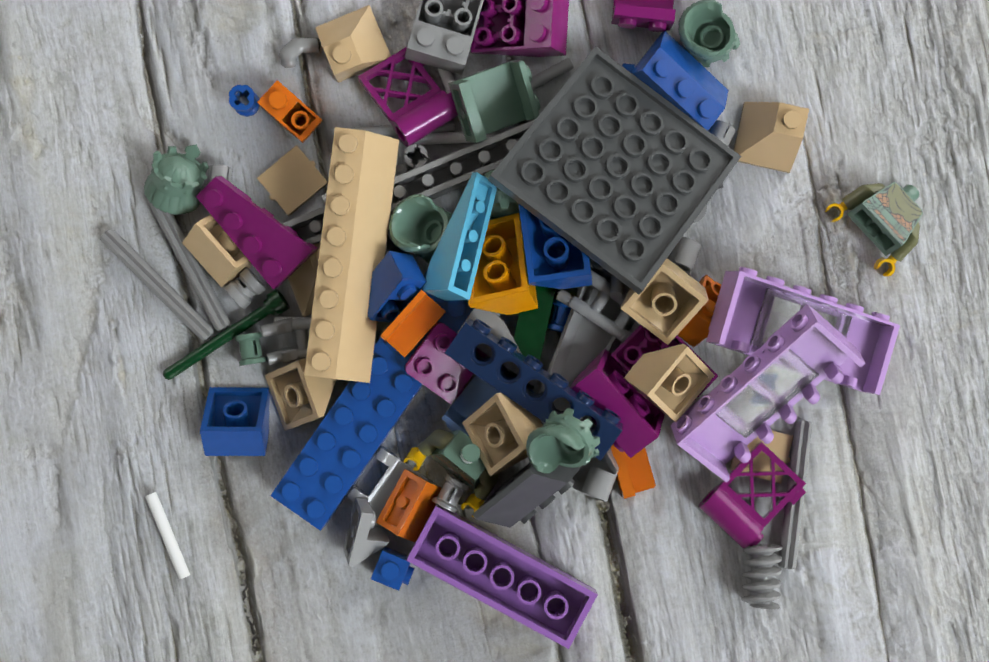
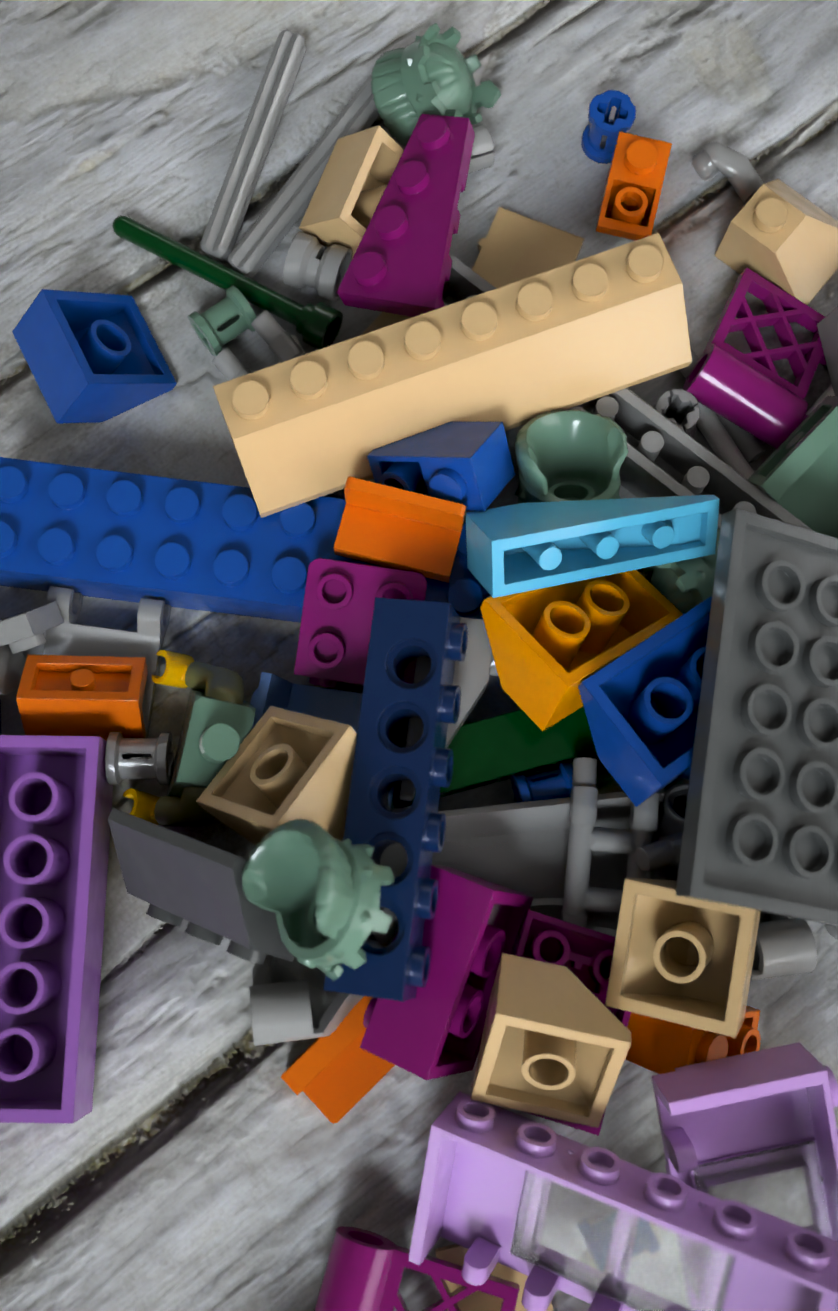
camera: 55 degrees right, 10 degrees down
tan slope [265,358,336,431] -> none

